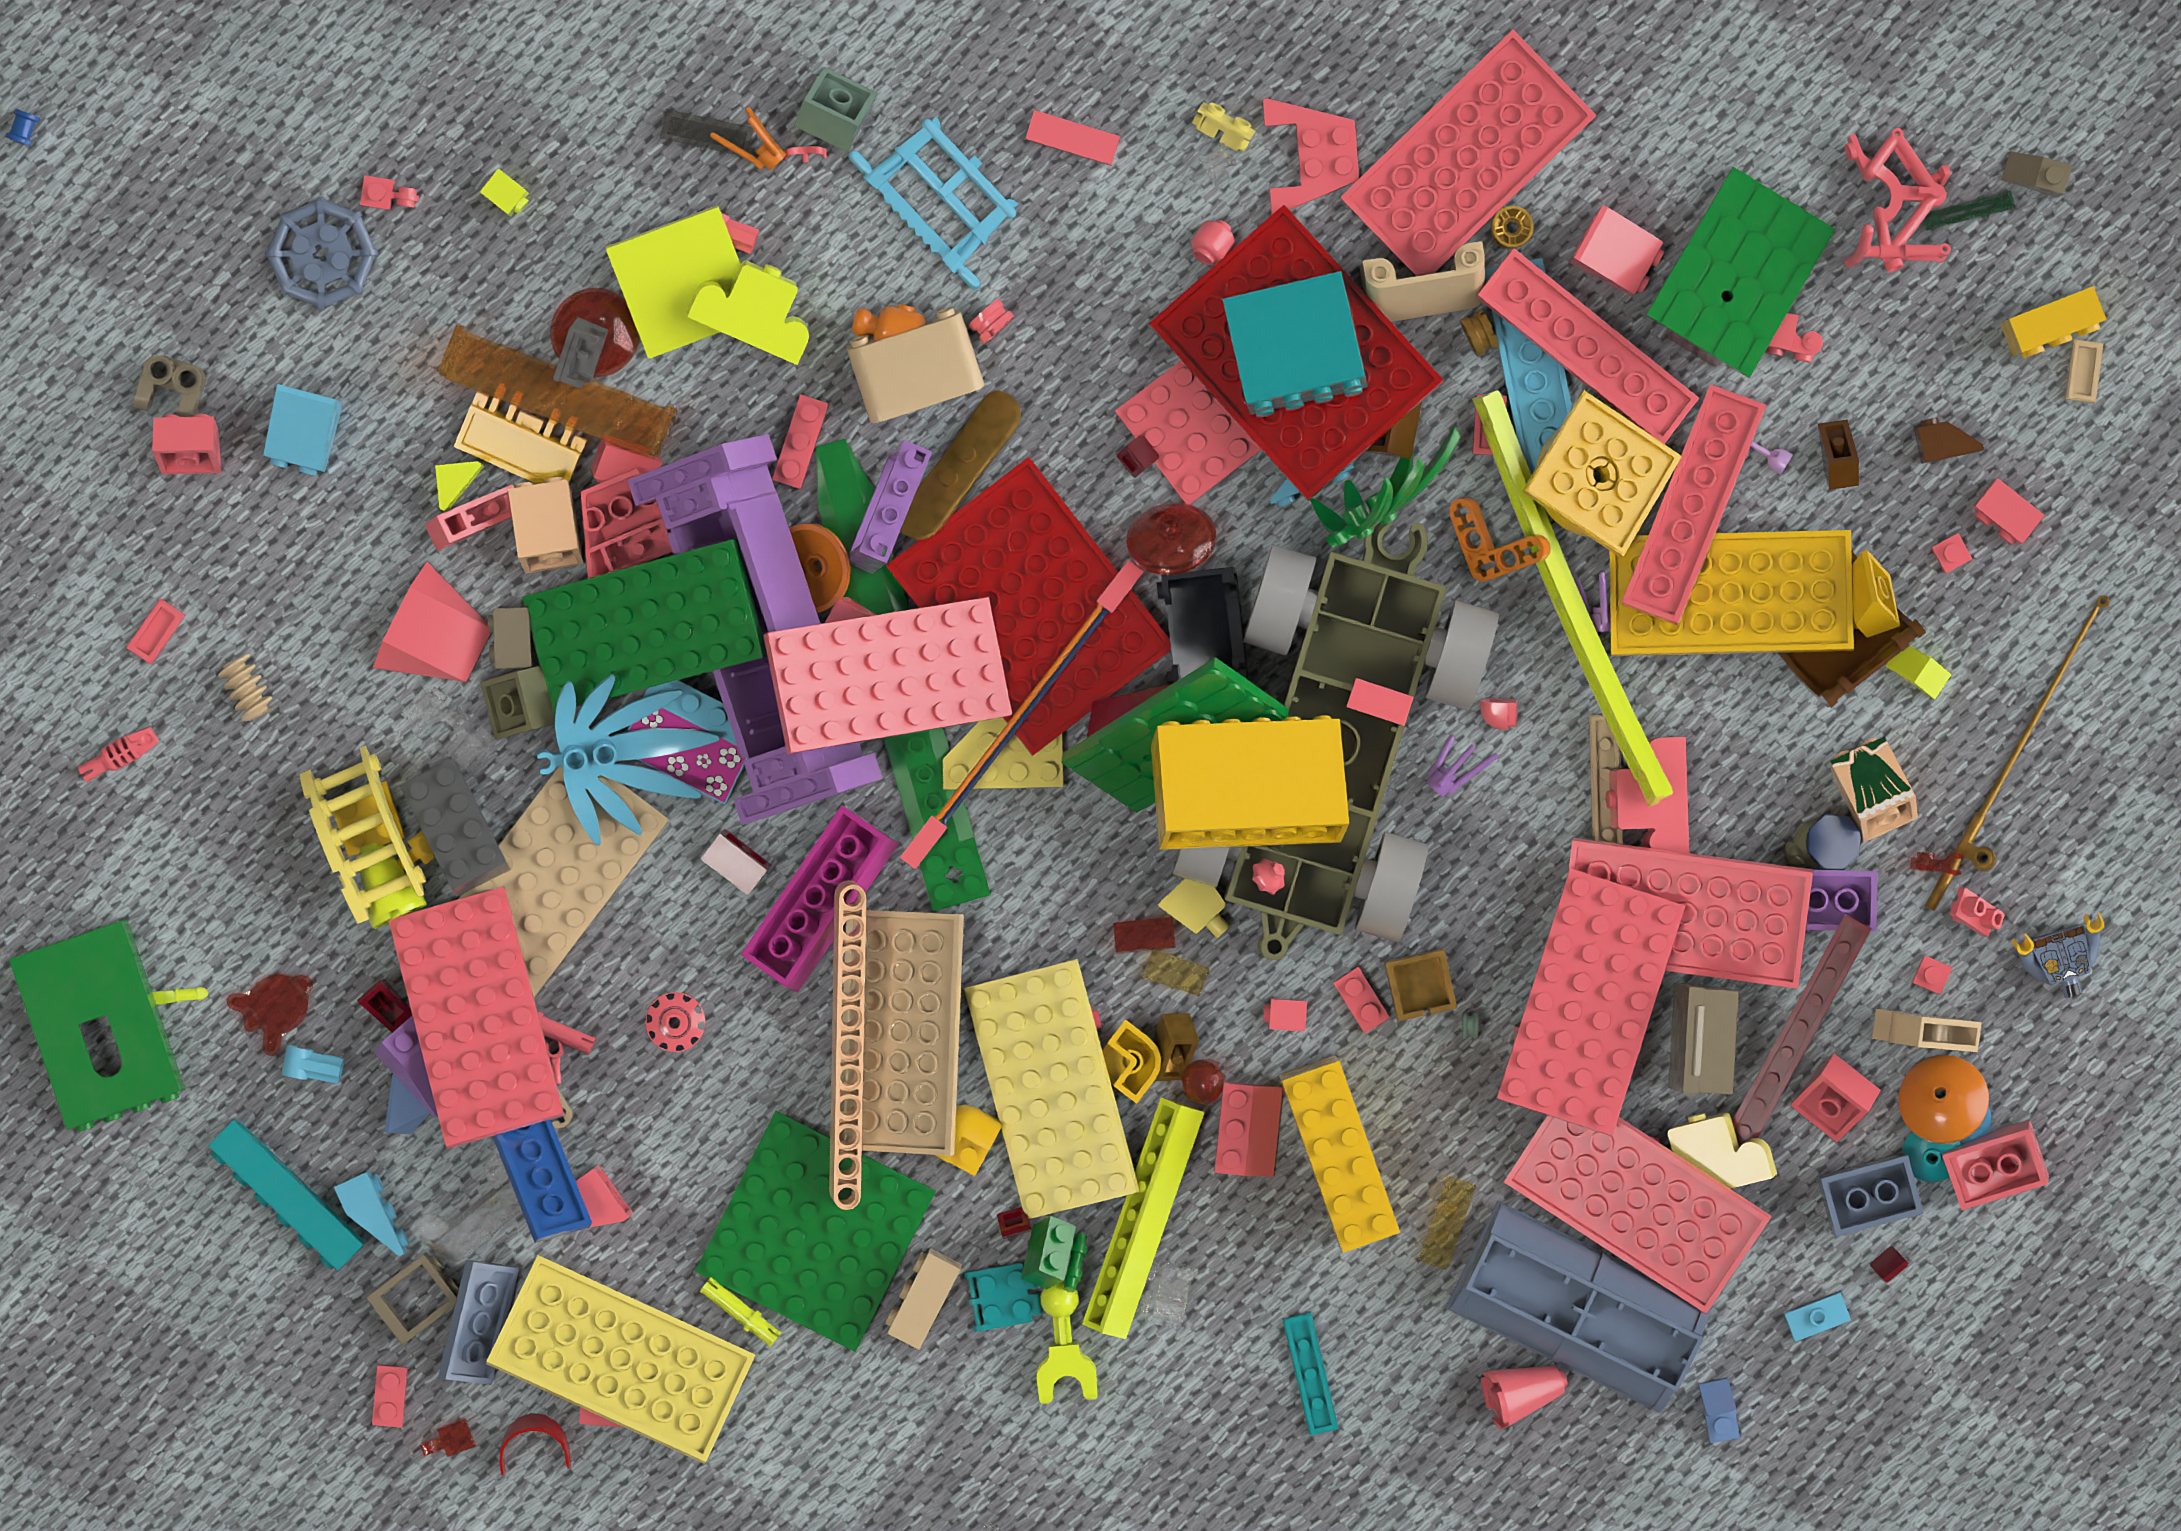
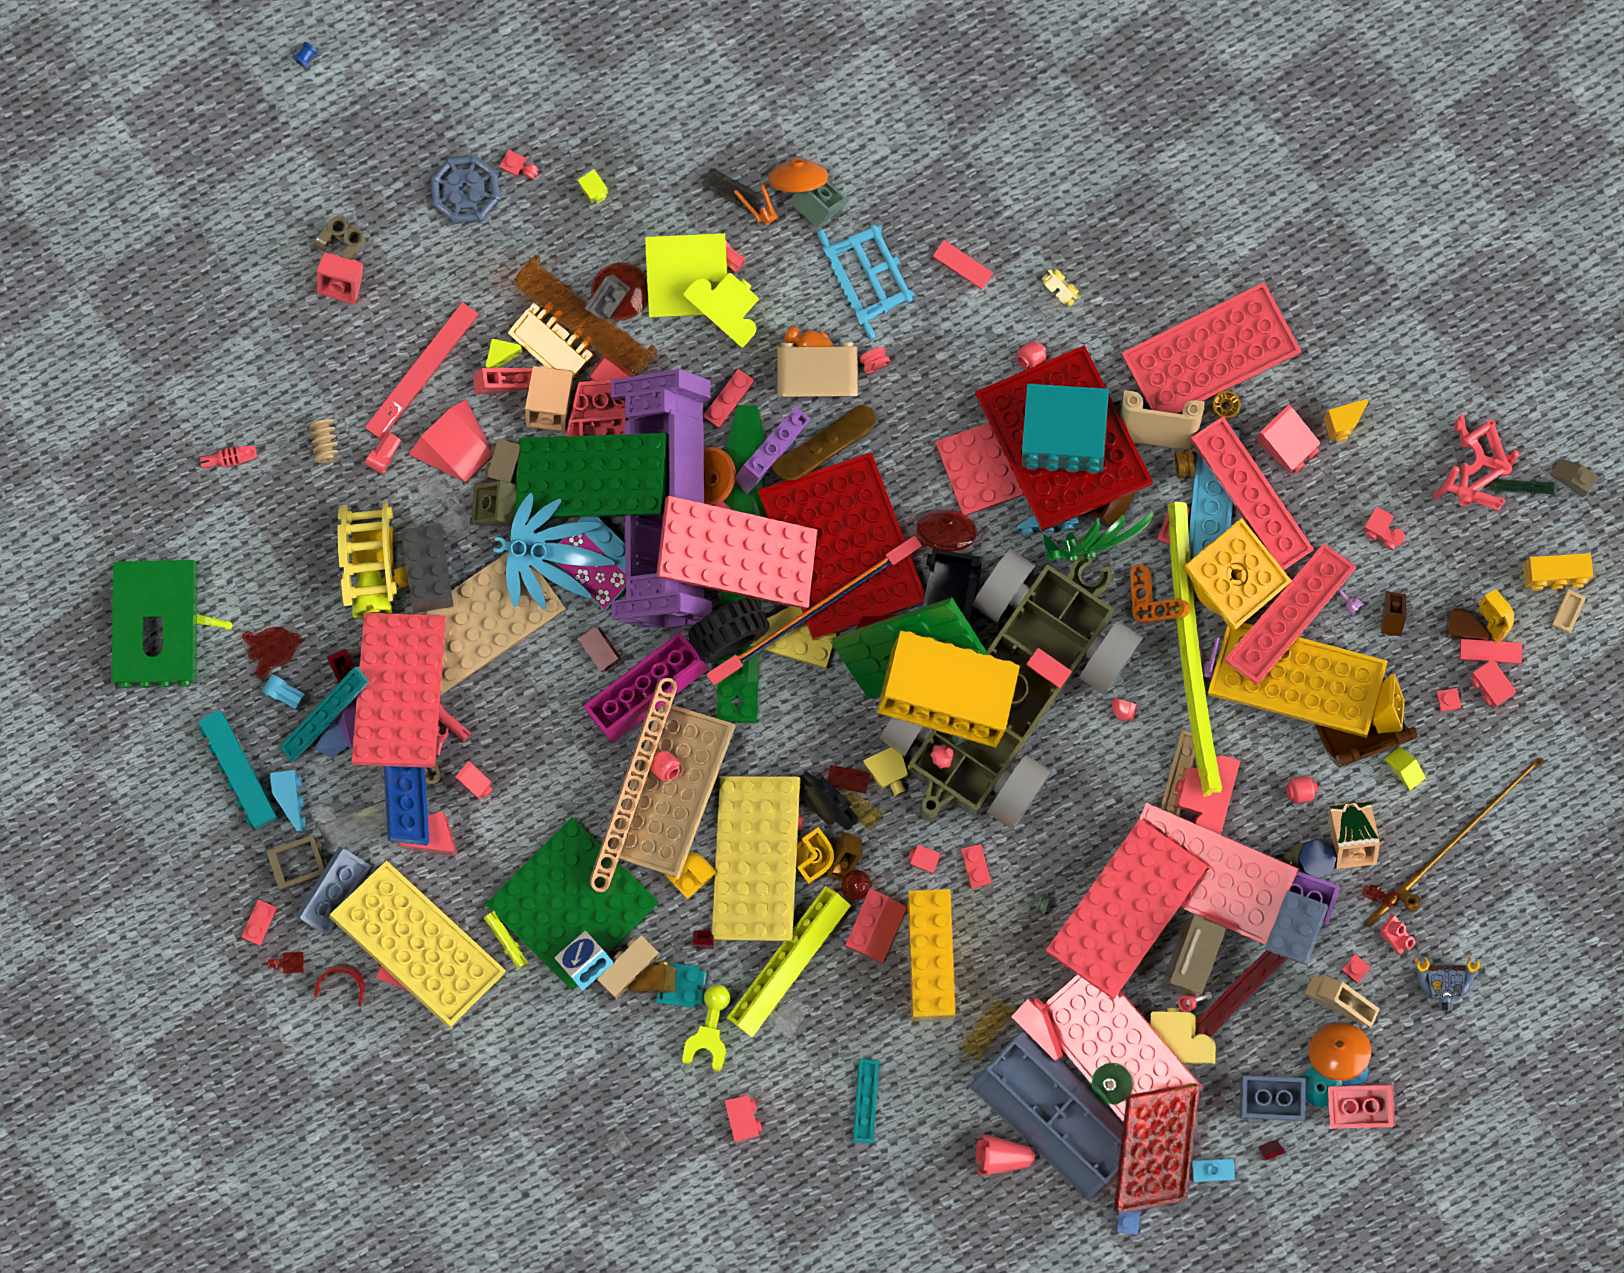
camera: 20 degrees right, 10 degrees down
coral tile [126,598,186,665] -> none
medium azure slope [263,384,343,476] -> none
coral dish [645,992,705,1052] -> none
coral piece [784,146,827,162] -> none
green brick [1021,1216,1088,1292] -> none
dark red slope [1117,435,1159,478] -> none
coral wing [1263,98,1359,215] -> none
pearl gold piece [1384,948,1457,1021] -> none
medium lavender plant [1426,735,1498,798] -> none
green piece [1646,167,1835,378] -> none
coral slope [1790,1053,1881,1142] -> none
none -> teal tile [279,667,370,762]
none -> coral tile [365,302,479,440]
none -> coral piece [365,432,402,475]
none -> coral slope [456,761,493,800]
none -> piece [554,931,614,990]
none -> pearl gold slope [629,962,676,993]
none -> coral head [650,751,680,781]
none -> black tyre [688,597,769,663]
none -> coral brick [725,1095,762,1142]
none -> orange dish [768,158,828,192]
none -> black hinge [799,771,859,830]
none -> slope [1011,998,1063,1061]
none -> clear green dish [1091,1063,1132,1105]
none -> clear red plate [1114,1083,1200,1214]
none -> coral hinge [1178,991,1212,1012]
none -> sand blue brick [1265,890,1328,965]
none -> coral head [1286,775,1318,804]
none -> yellow slope [1323,399,1368,443]
none -> coral tile [1460,639,1522,664]
none -> yellow brick [1478,589,1514,644]

